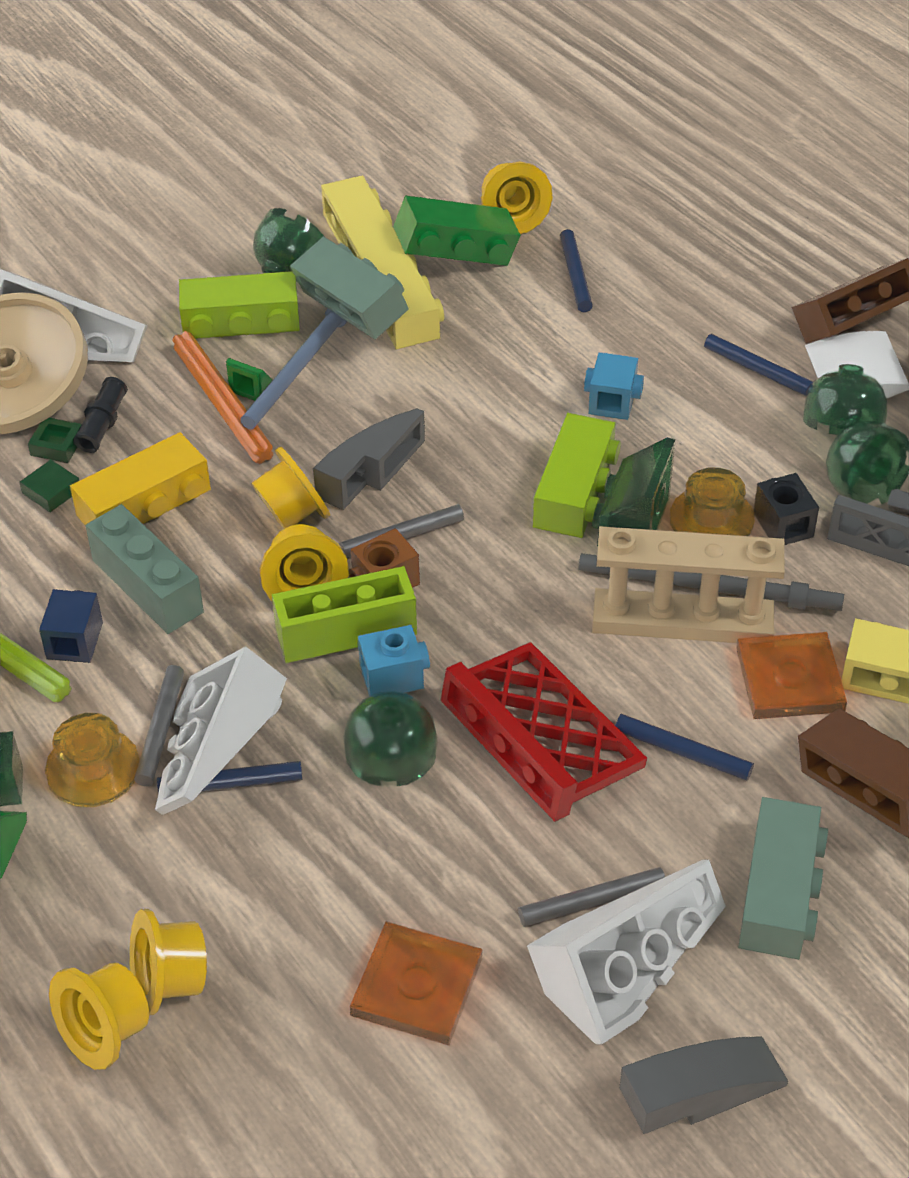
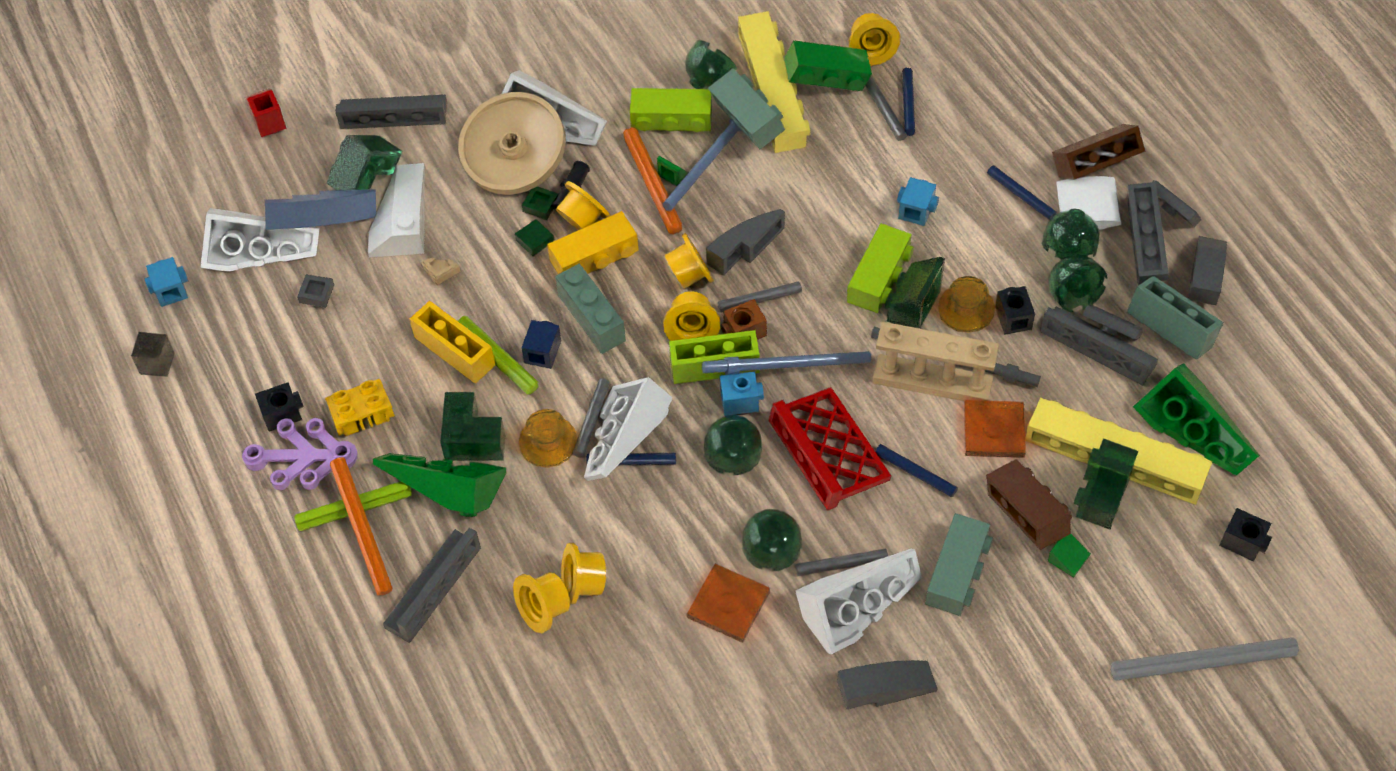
camera: 10 degrees right, 10 degrees up
none -> yellow piece [556,181,610,230]
none -> sand blue bar [702,351,871,375]
none -> clear green cylinder [742,509,802,571]
none -> flat silver bar [865,77,907,141]

